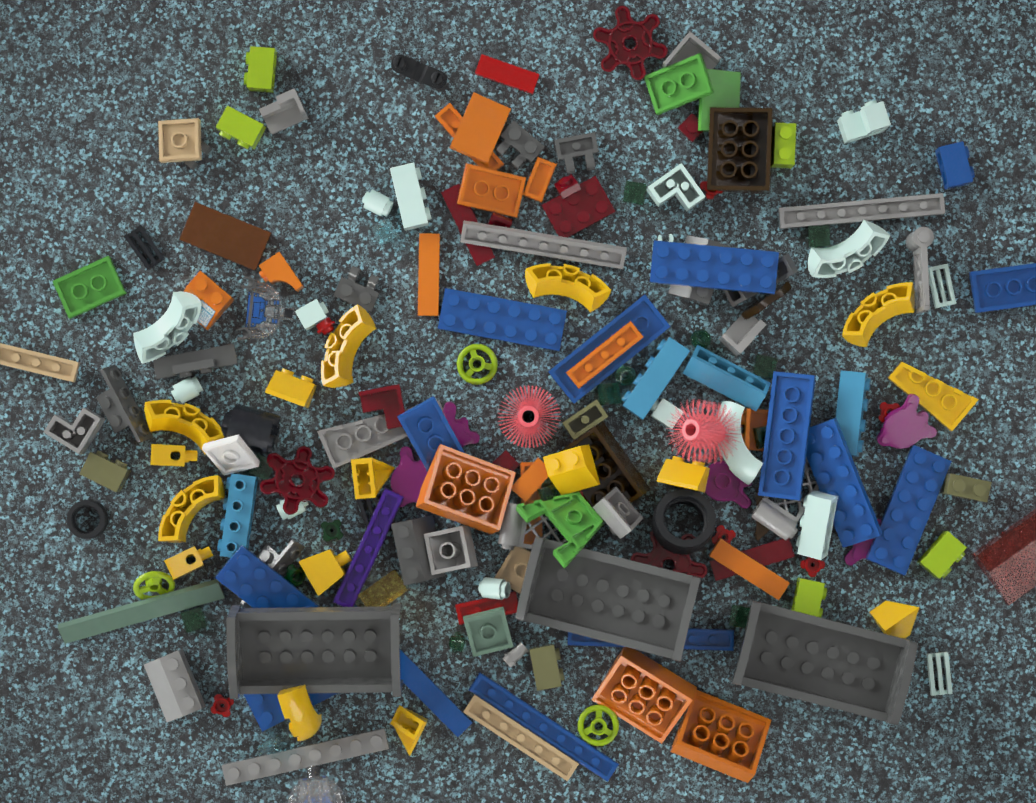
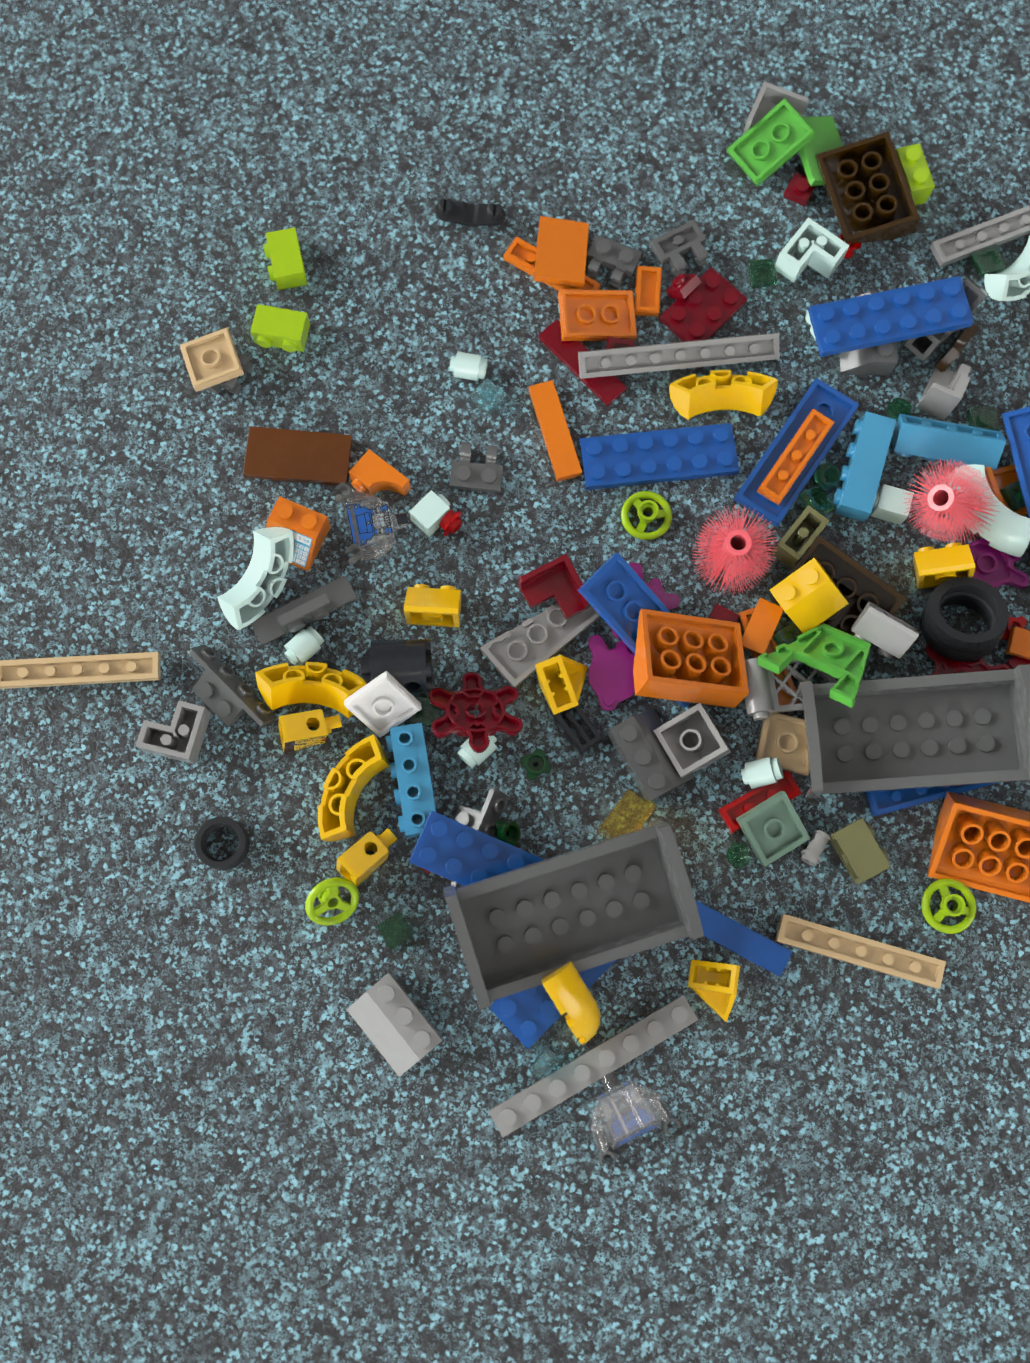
camera: 20 degrees left, 10 degrees down
bright green tile [52,256,127,319] -> none
sand green tile [58,579,225,644] -> none
olive brick [79,450,131,492] -> none
black tile [124,225,165,271] -> none
red plate [211,694,234,717] -> none
light grey panel [259,88,309,135] -> none
yellow torso [299,549,352,596] -> none
yellow brick [321,304,376,388] -> none
dark purple tile [333,488,404,607] -> none
light aqua brick [390,162,432,231] -> none
blue tile [469,672,619,782] -> none
red tile [475,54,540,95] -> none
dark red plate [593,6,668,80] -> none
light aqua brick [837,100,891,144] -> none

